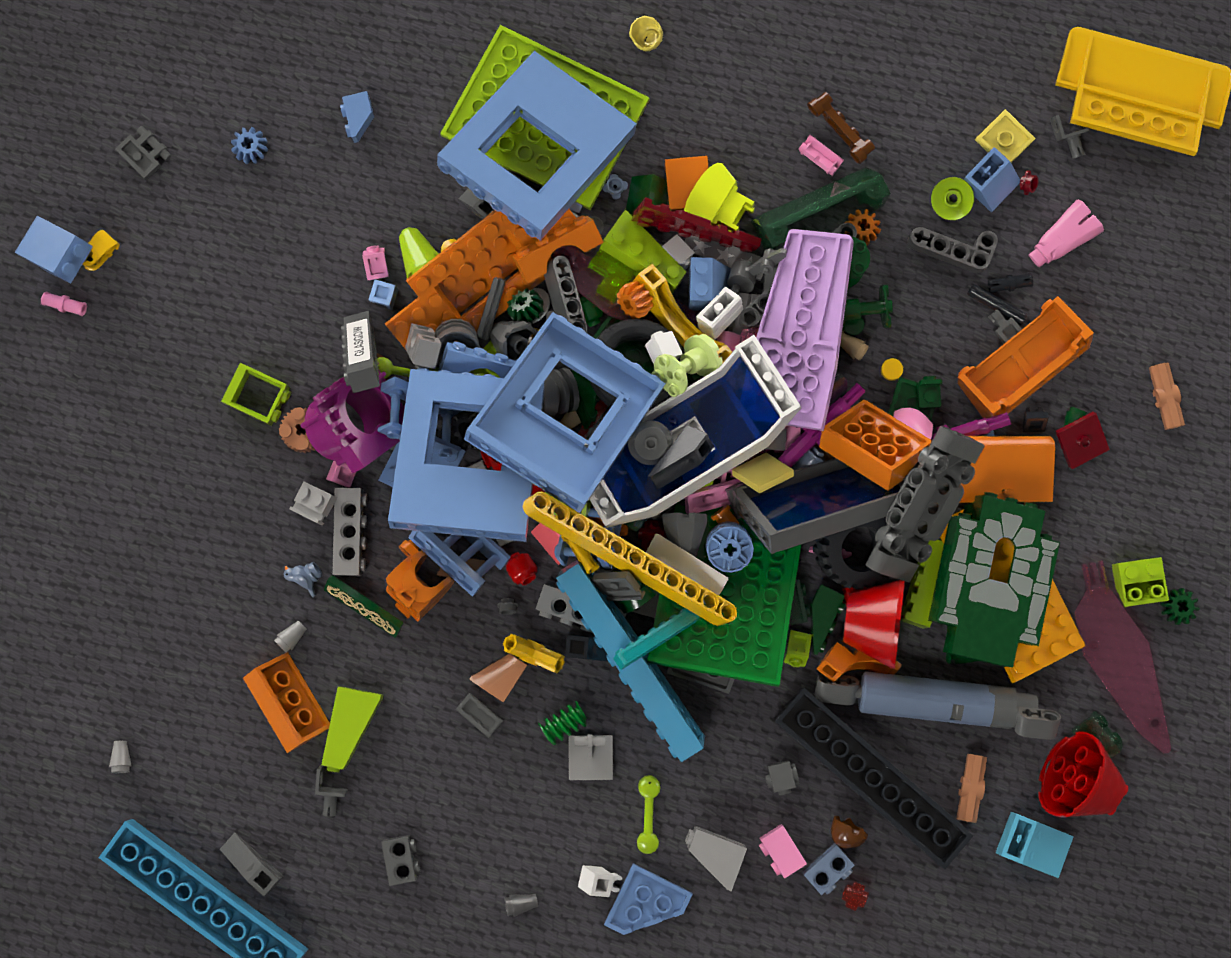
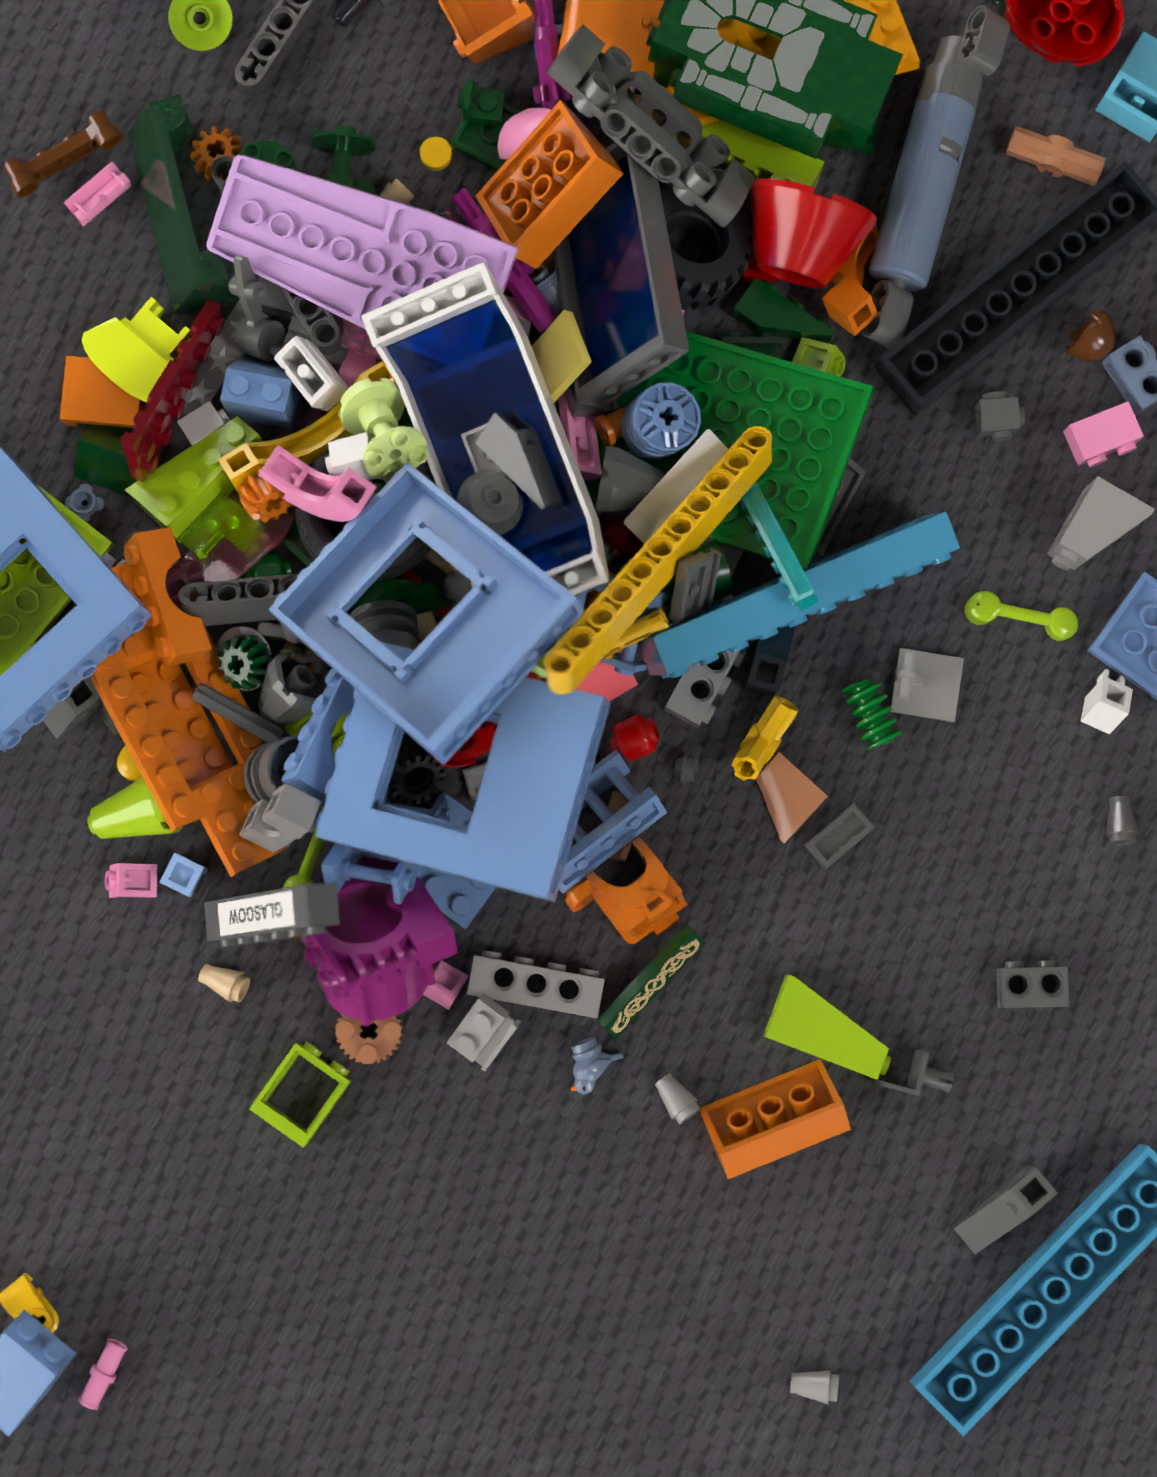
camera: 90 degrees left, 0 degrees up
none -> tan cone [198,964,250,1002]
none -> bright pink arch [258,445,376,521]

